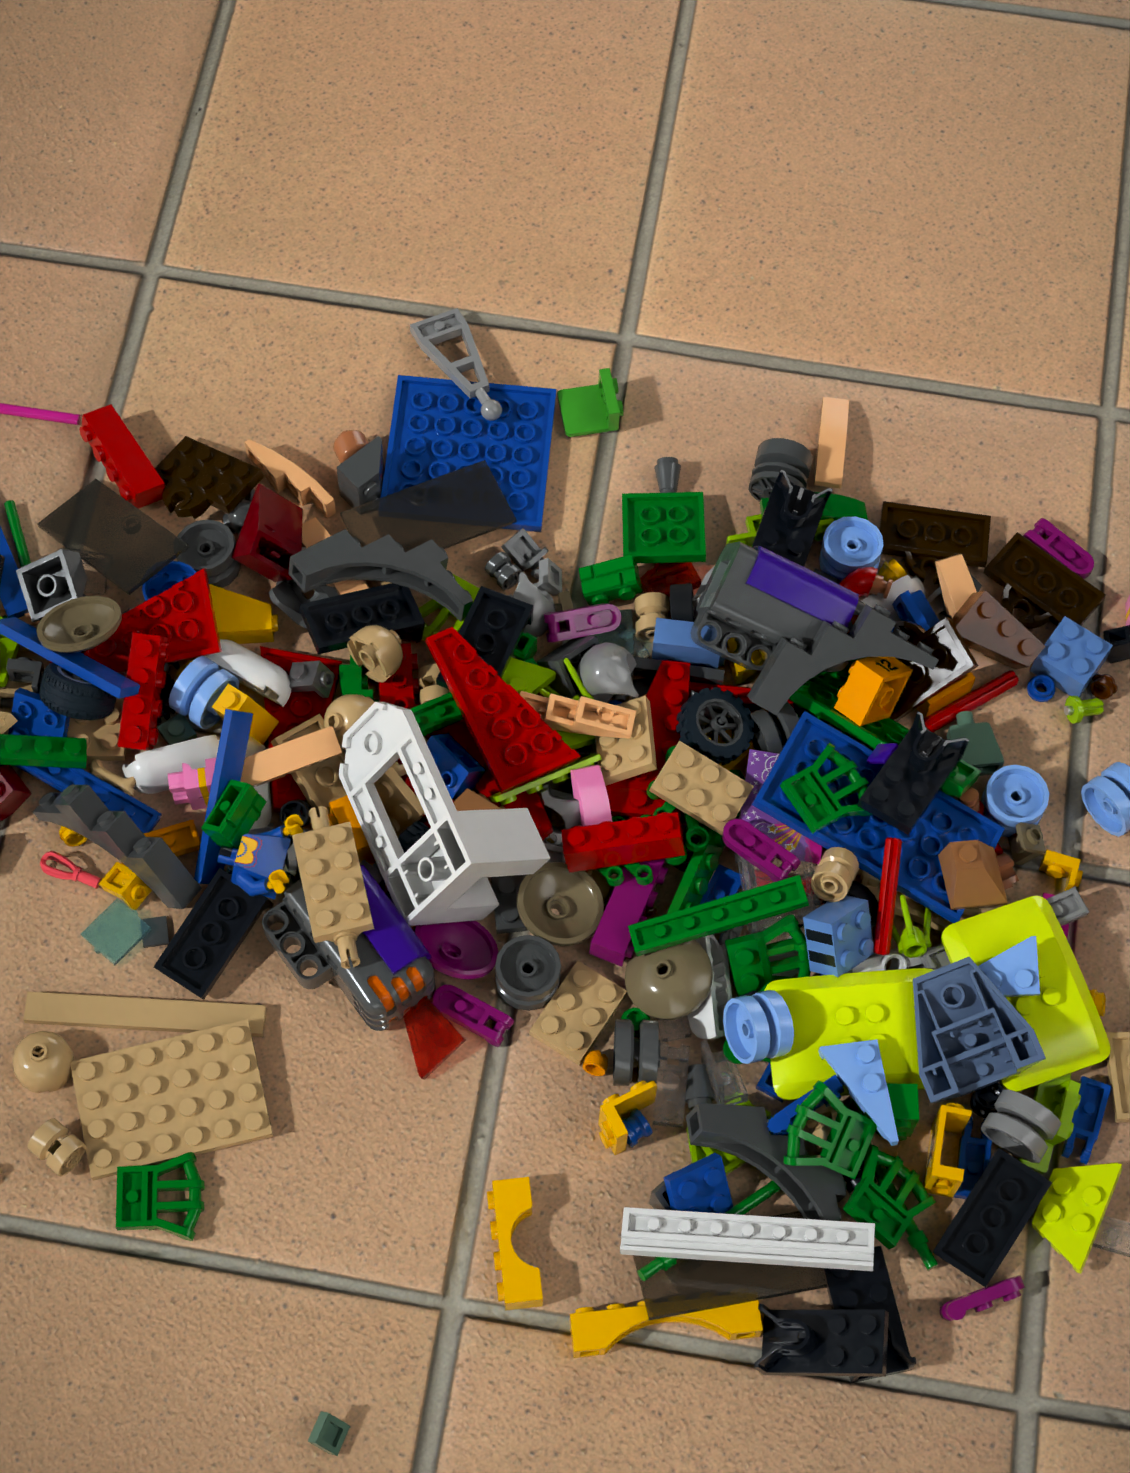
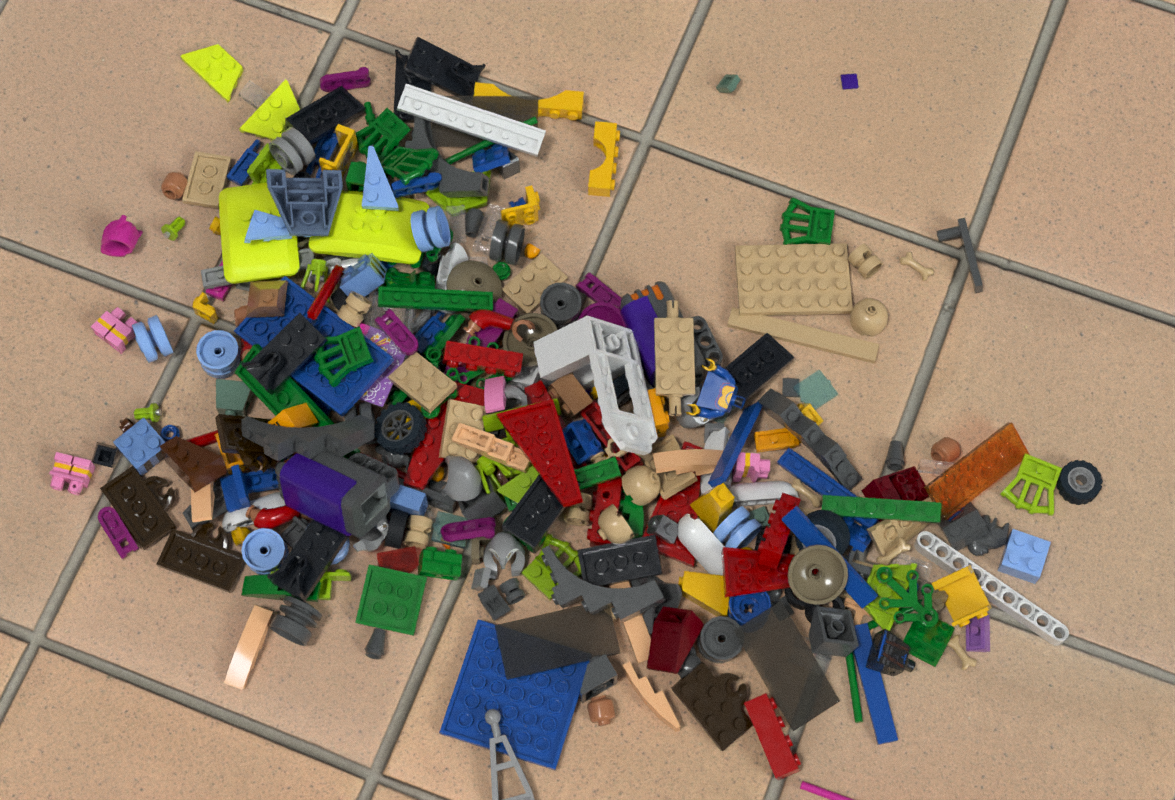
camera: 165 degrees left, 5 degrees up
coral piece [40,851,101,889] -> none
green brick [201,779,267,849] -> none
black wheel [279,799,312,828] -> none
clear red wing [403,996,466,1080] -> none
bright green bracket [557,368,624,437] -> none
dark purple piece [867,743,898,764] -> none
dark tan bracket [1008,822,1046,865] -> none
none -> red piece [463,309,536,342]

